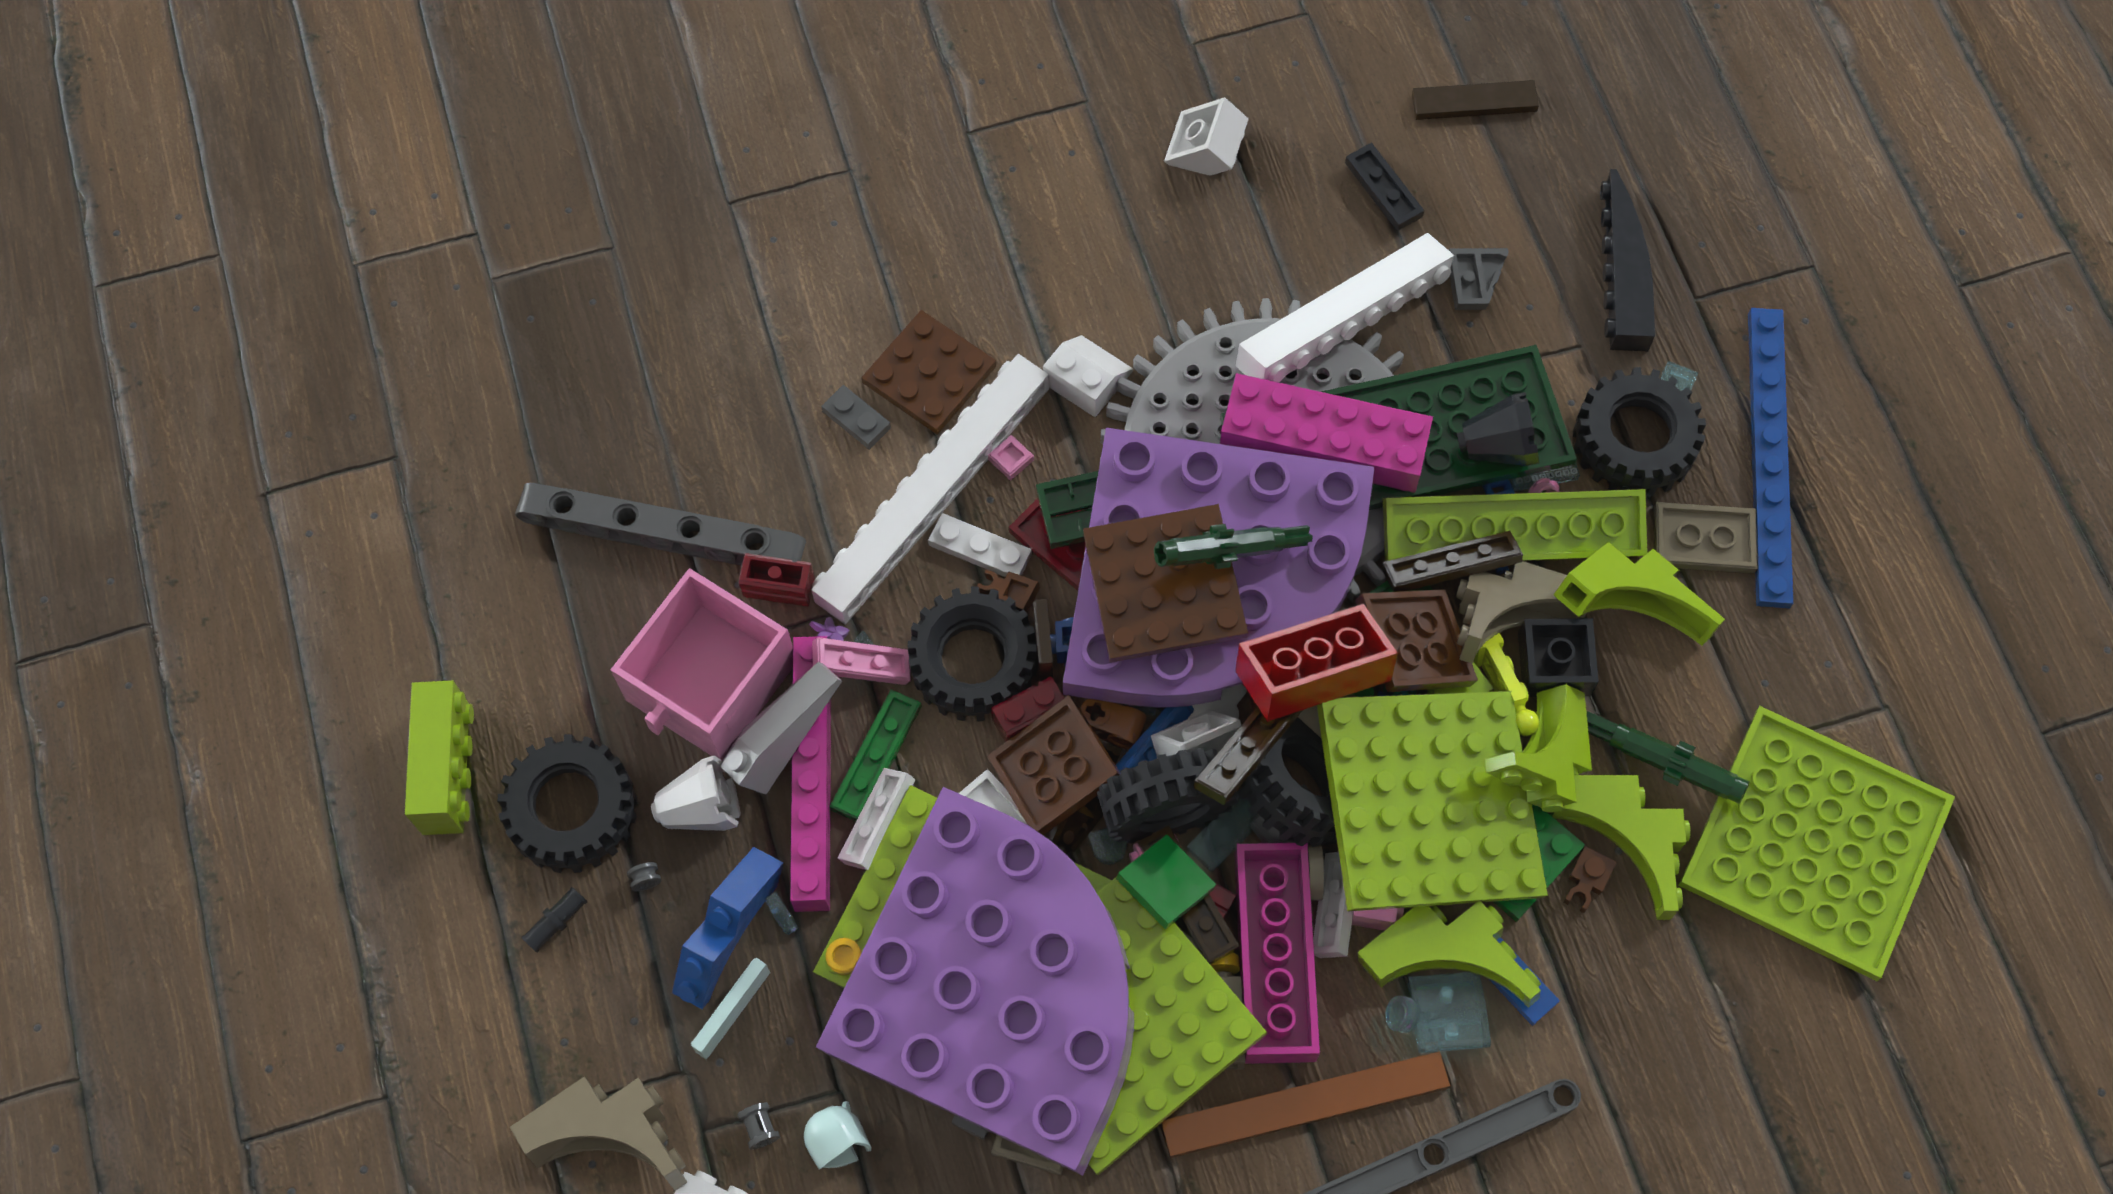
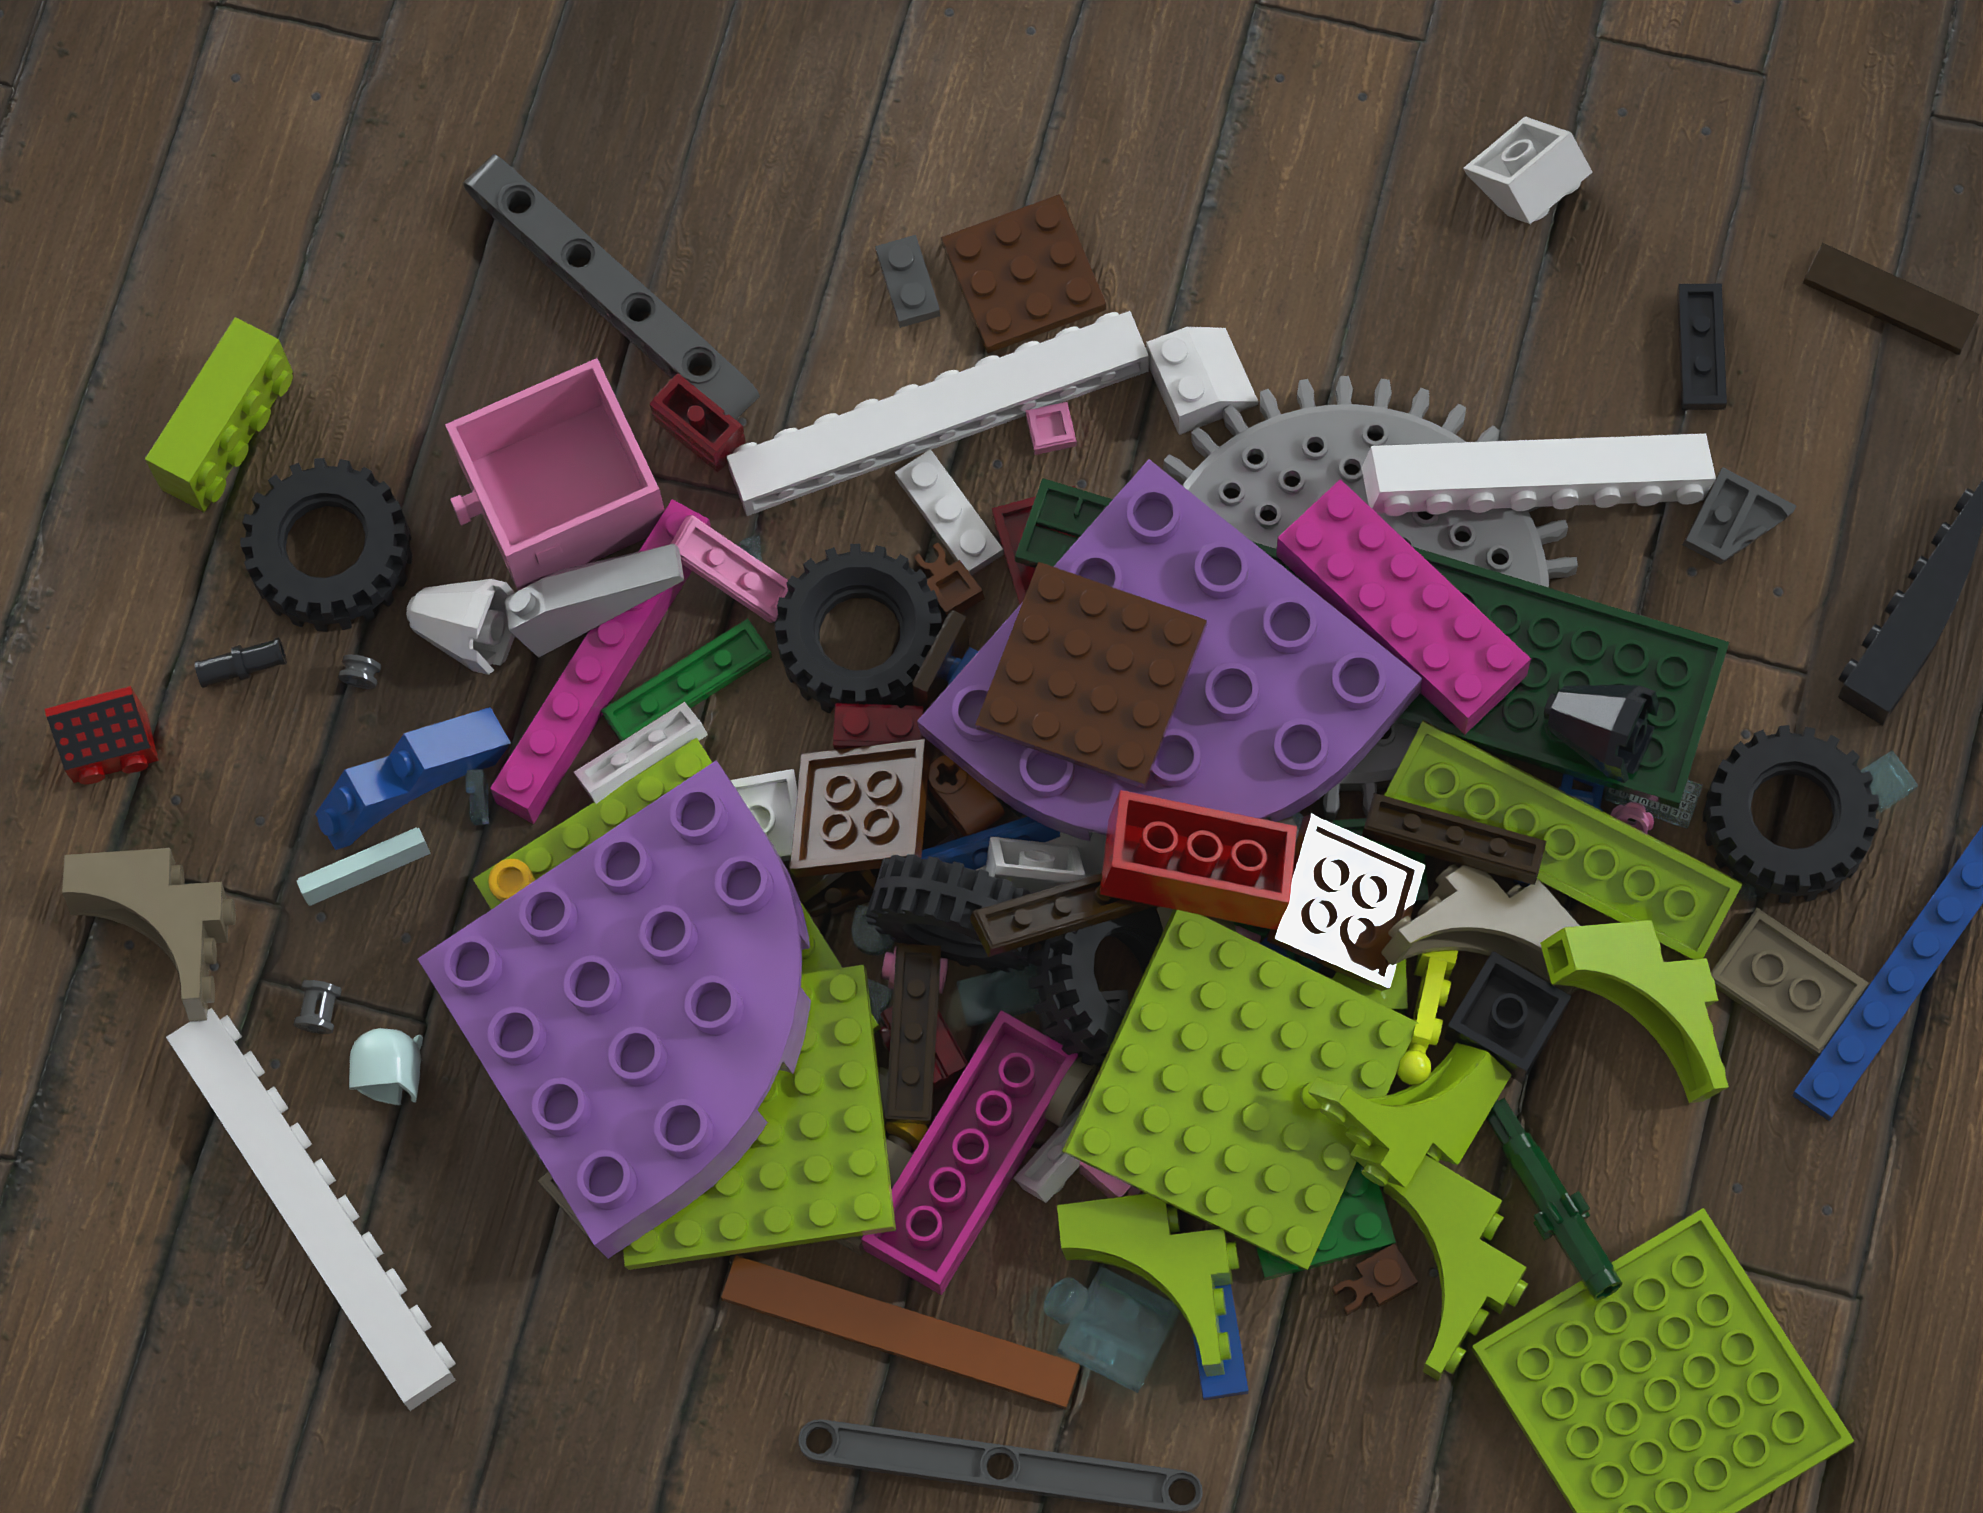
camera: 35 degrees right, 5 degrees up
medium lavender plant [810,617,850,641] -> none
green tile [1116,835,1217,930] -> none
dark green piece [1154,524,1313,569] -> none
none -> slope [45,686,158,785]

